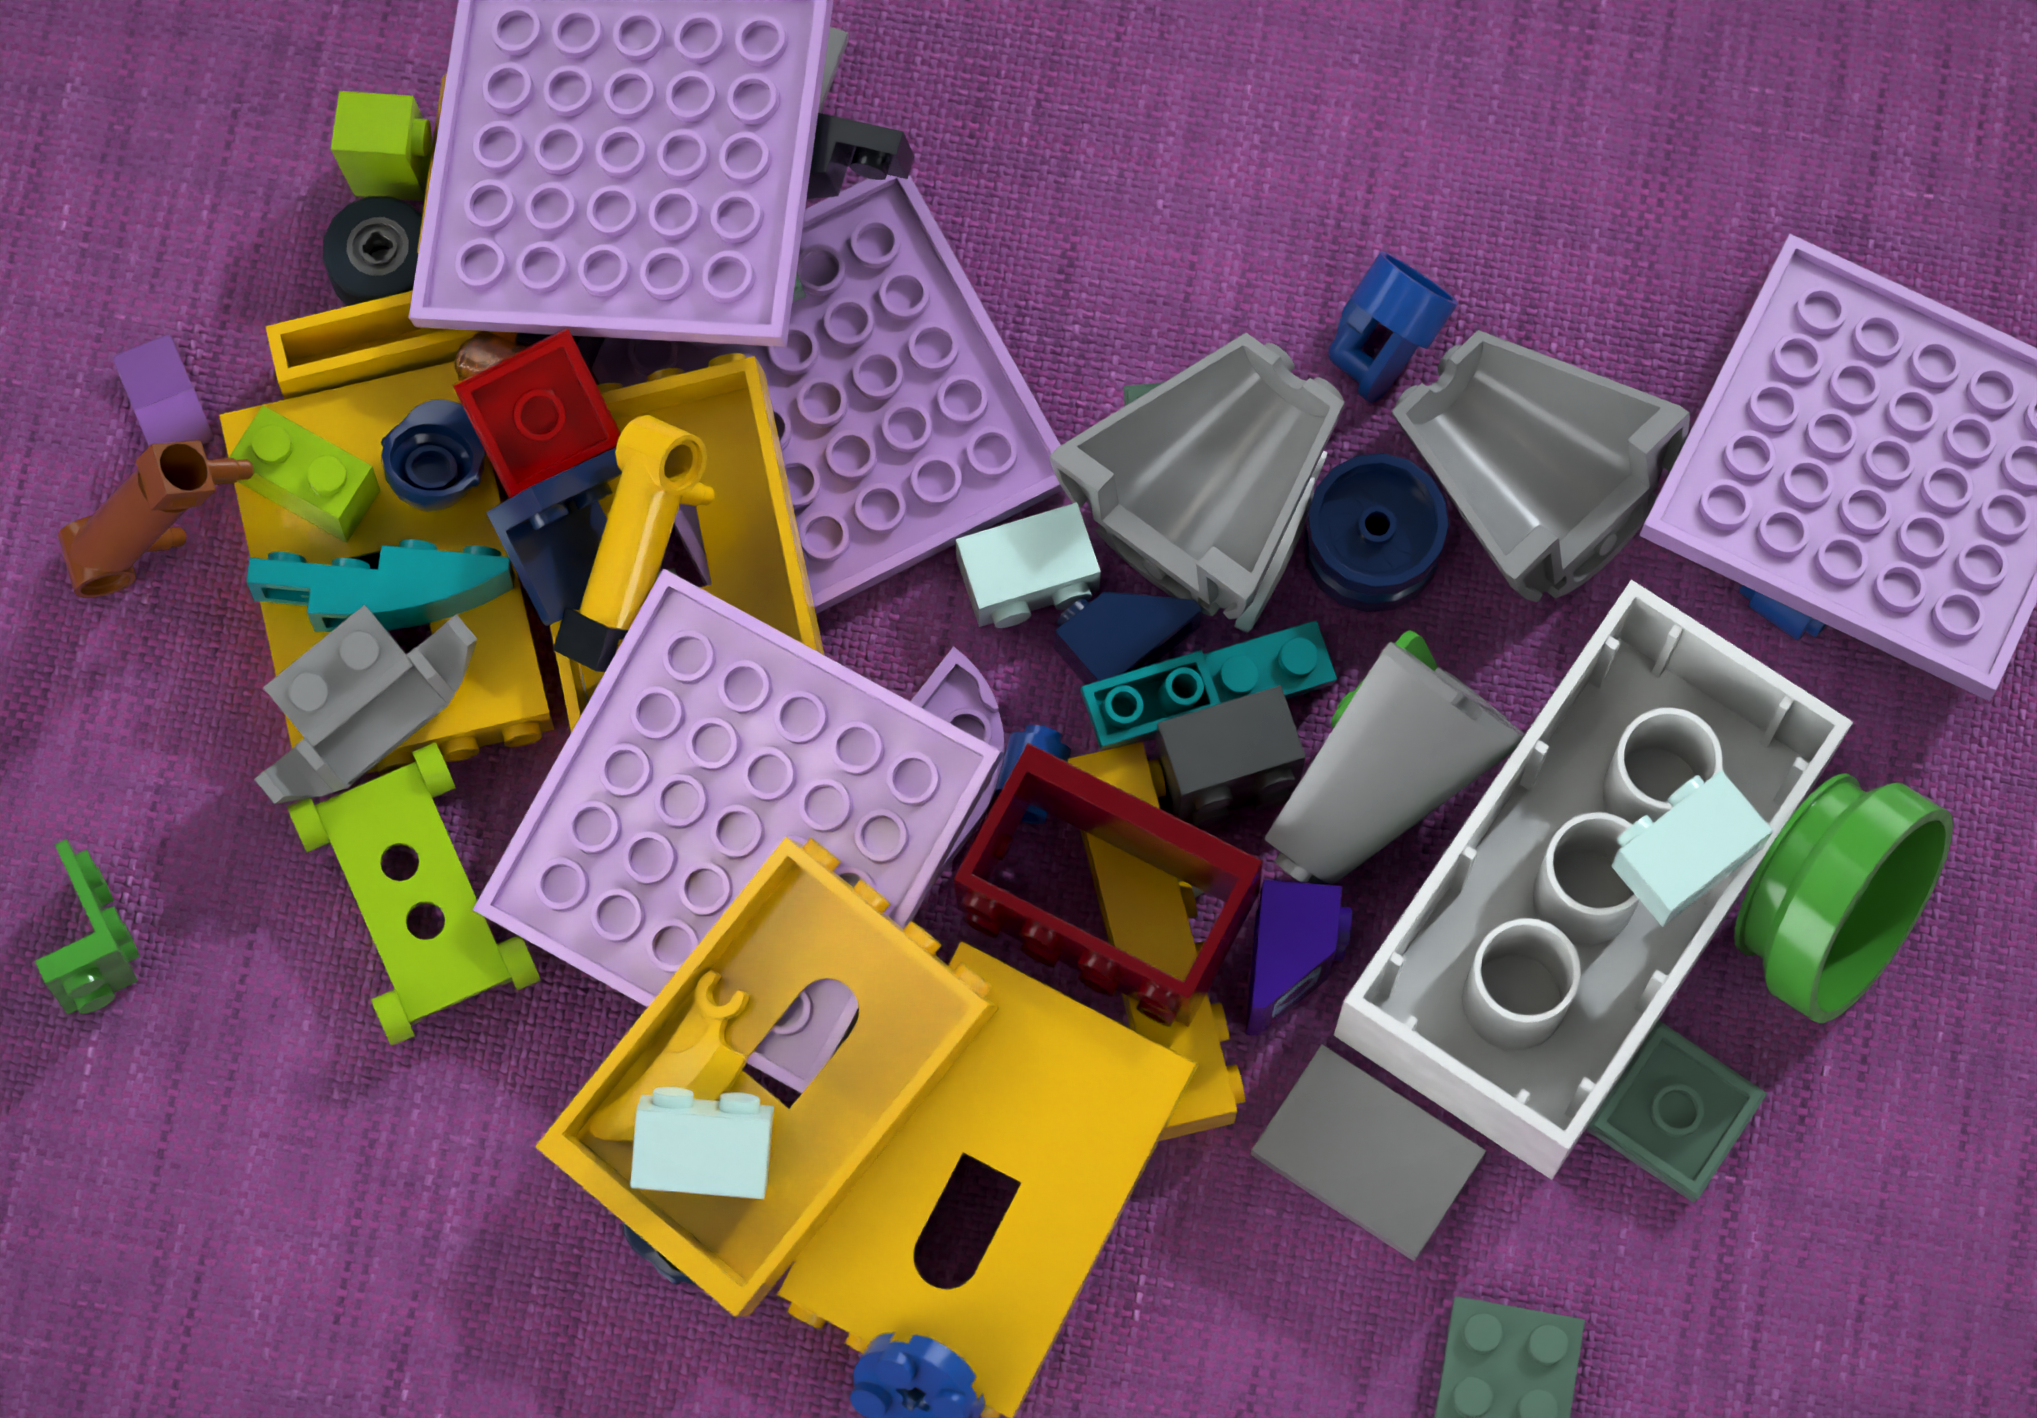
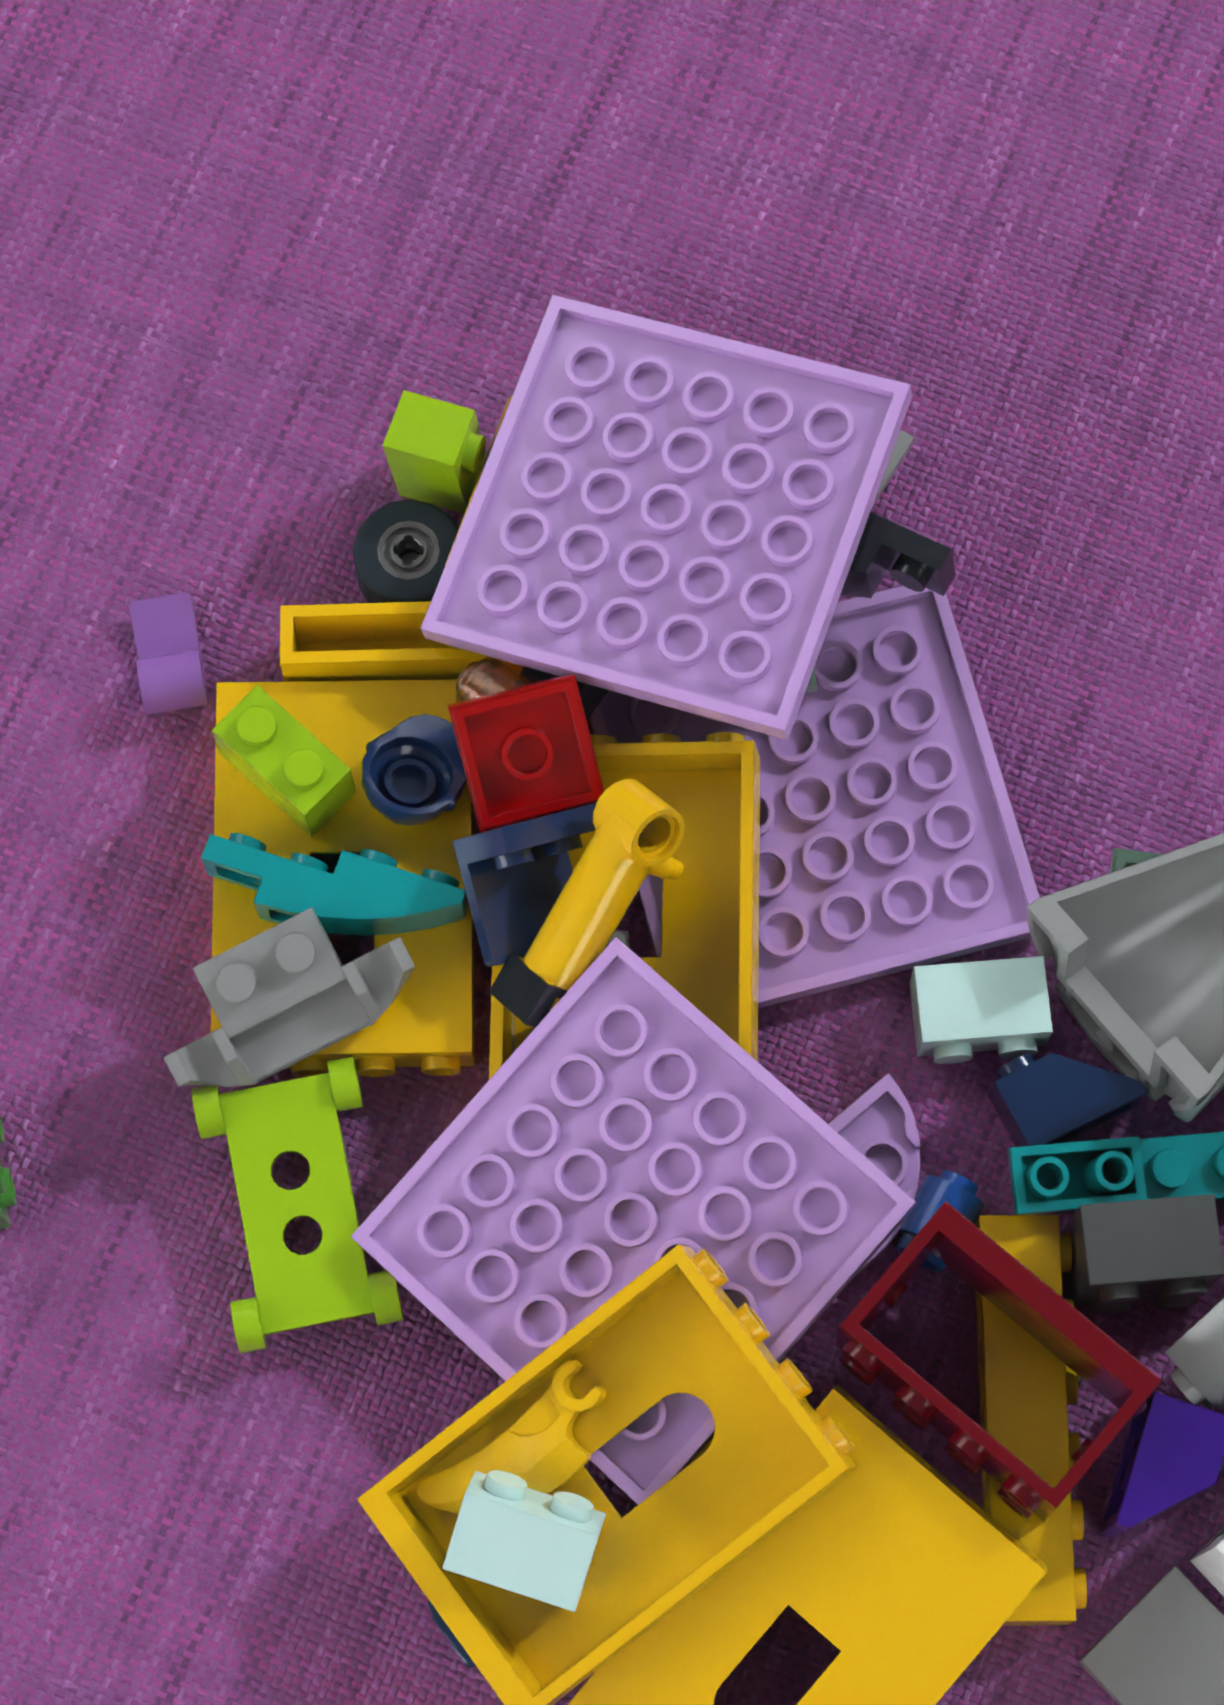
camera: 15 degrees right, 0 degrees up
dark orange piece [57,440,254,598] -> none

